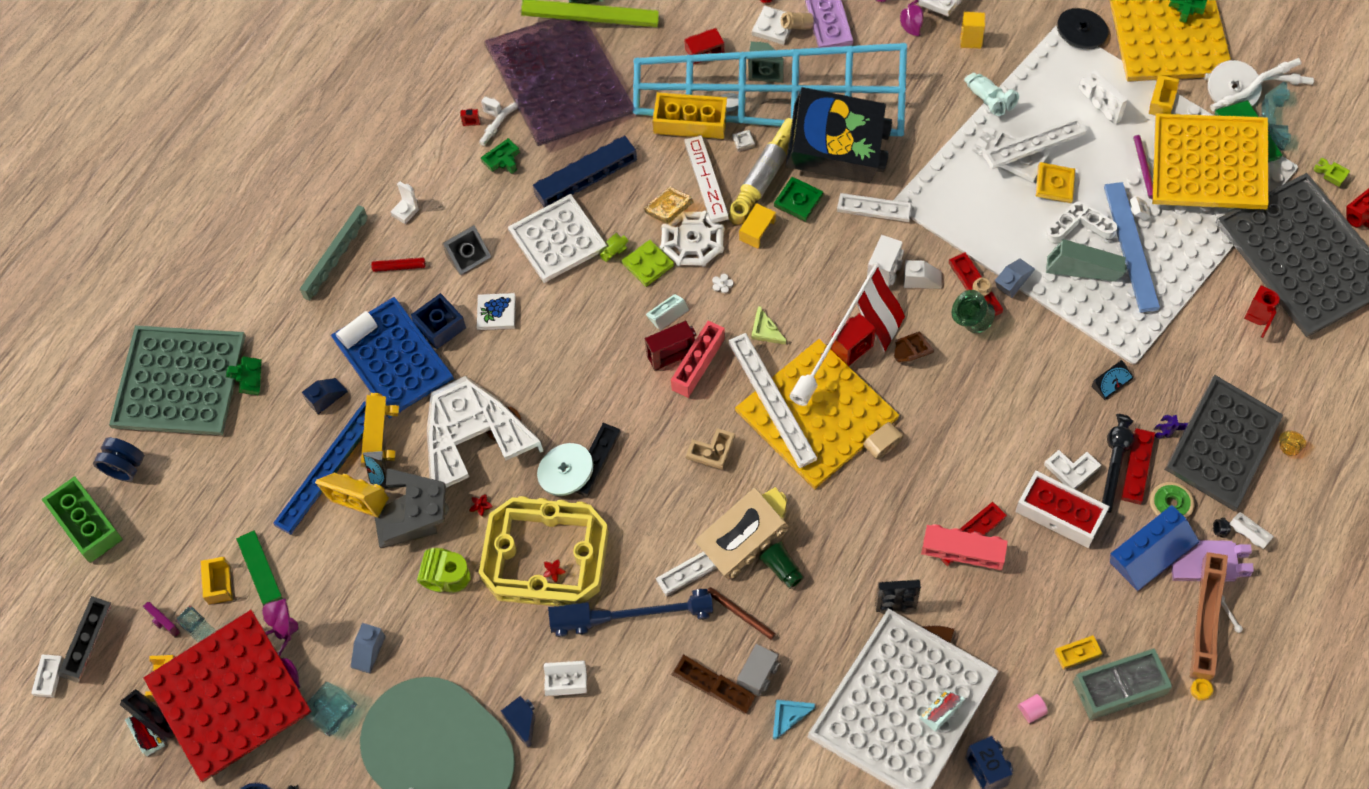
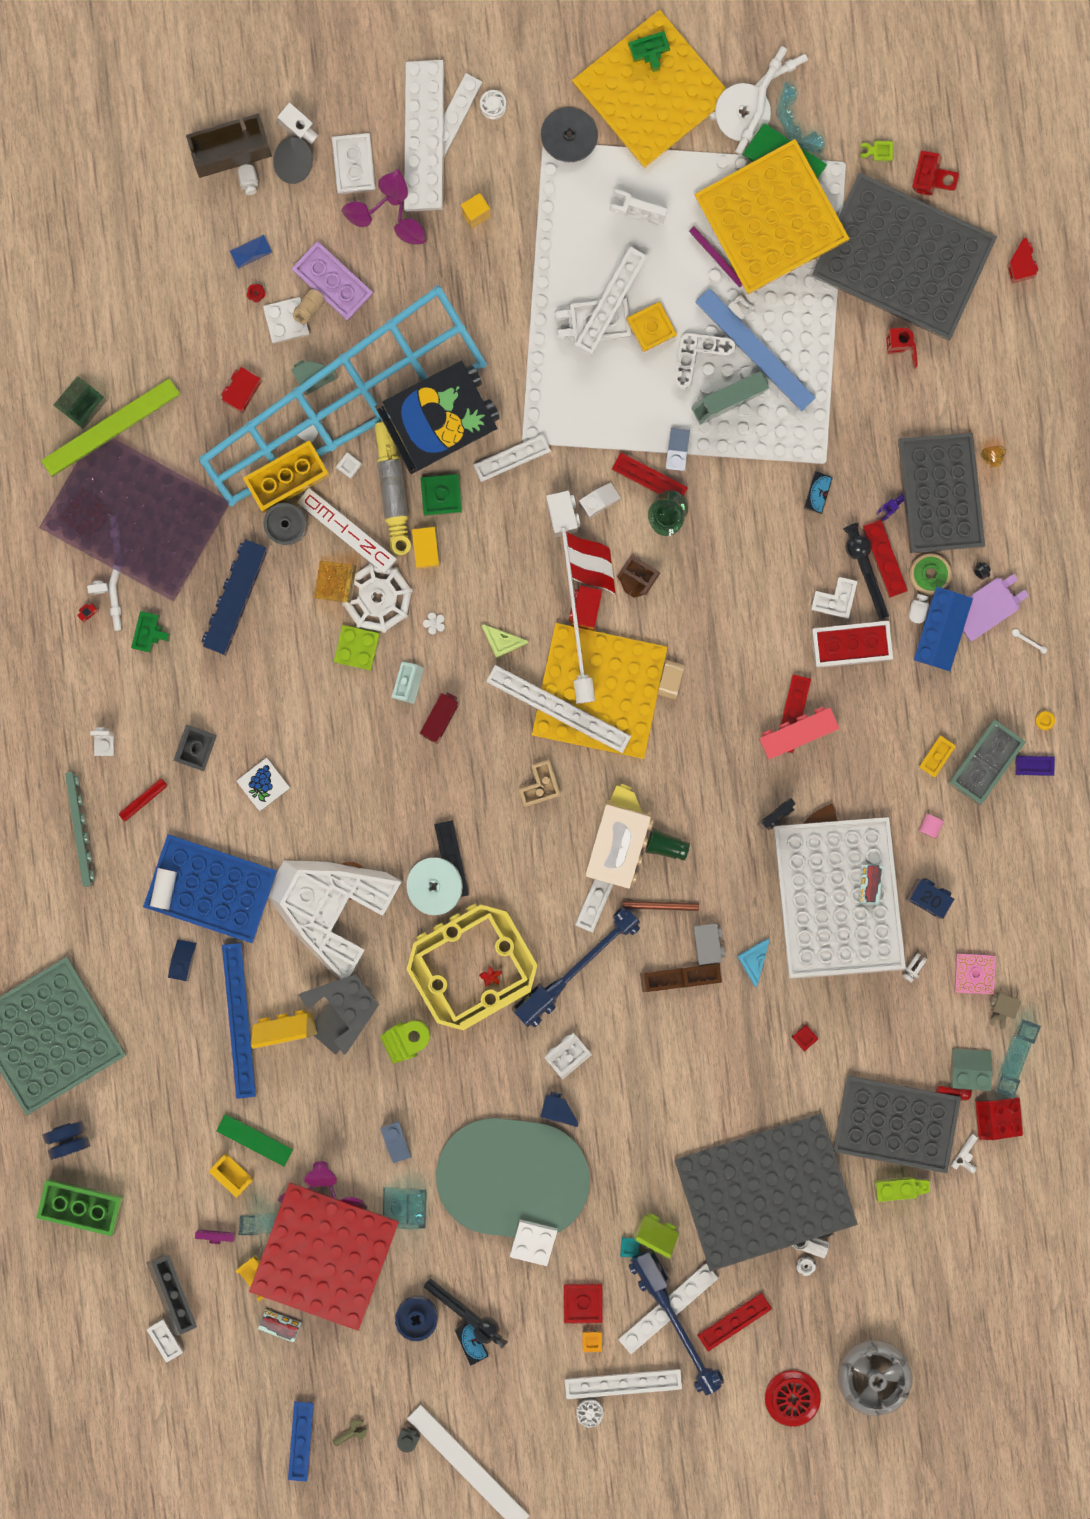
camera: 40 degrees left, 25 degrees up
black plate [120,689,175,743] -> none
green hinge [226,356,262,396] -> none
yellow brick [361,393,399,467] -> none
slope [363,451,388,489] -> none
dark blue brick [411,293,466,350] -> none
red plant [469,494,493,517] -> none
white plate [508,194,607,283] -> none
lime plate [600,233,629,262] -> none
coral brick [671,321,725,398] -> none
light aqua piece [964,73,1020,116] -> none
tan plate [973,278,992,296] -> none
yellow panel [1149,75,1179,115] -> none
nougat arch [1189,552,1228,681] -> none
white plate [1230,512,1274,549] -> none
none -> dark grey wheel [263,503,308,545]
none -> white arm [909,594,930,623]
none -> dark purple tile [1015,756,1055,776]

